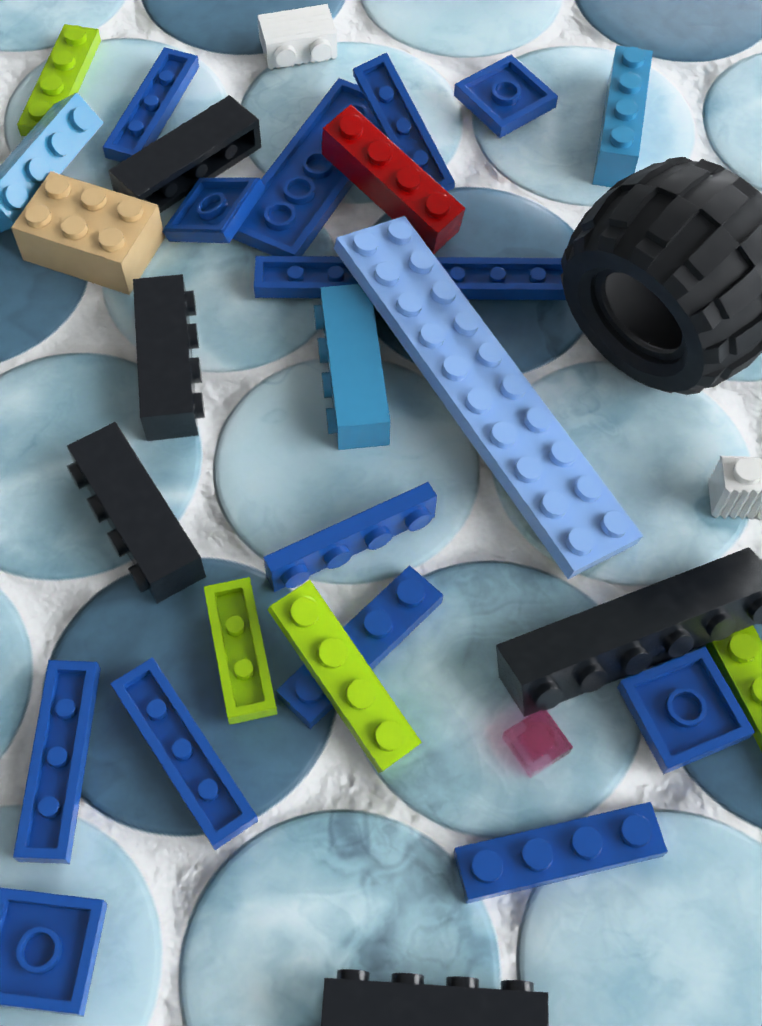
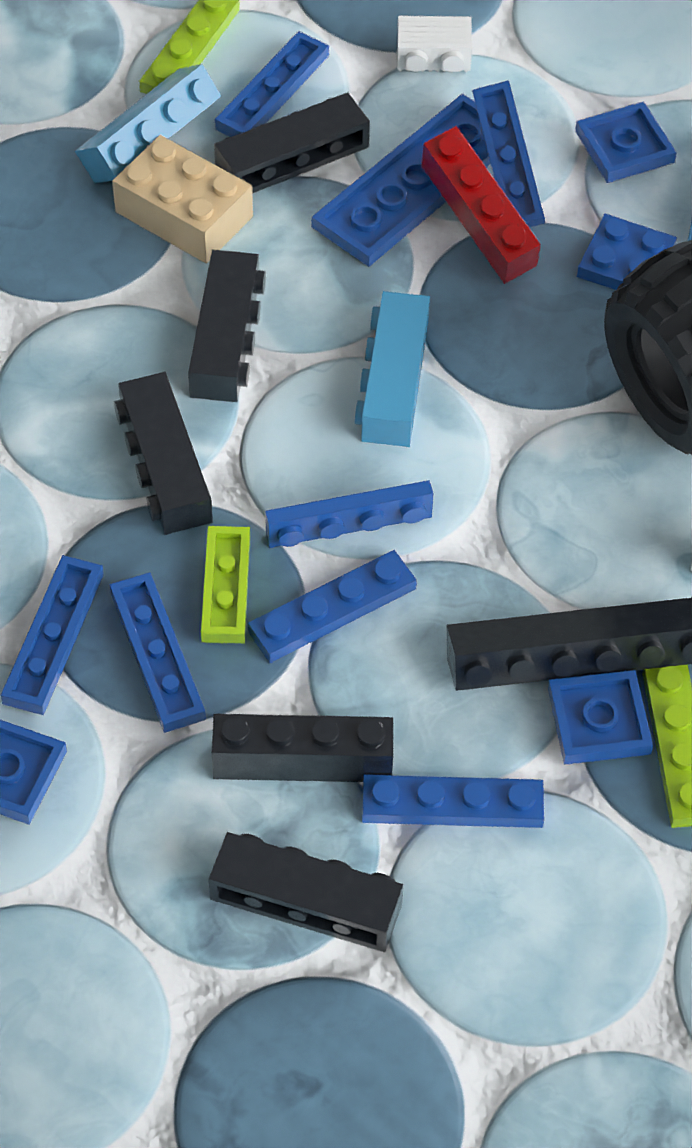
camera: 15 degrees right, 5 degrees down
blue tile [162,178,266,243] -> none
blue plate [254,256,566,300] -> none
lime plate [267,580,422,773] -> none
light blue plate [334,216,643,579] -> none
clear pink plate [502,710,573,778] -> none
none -> black brick [212,714,393,782]
none -> blue plate [577,213,677,290]

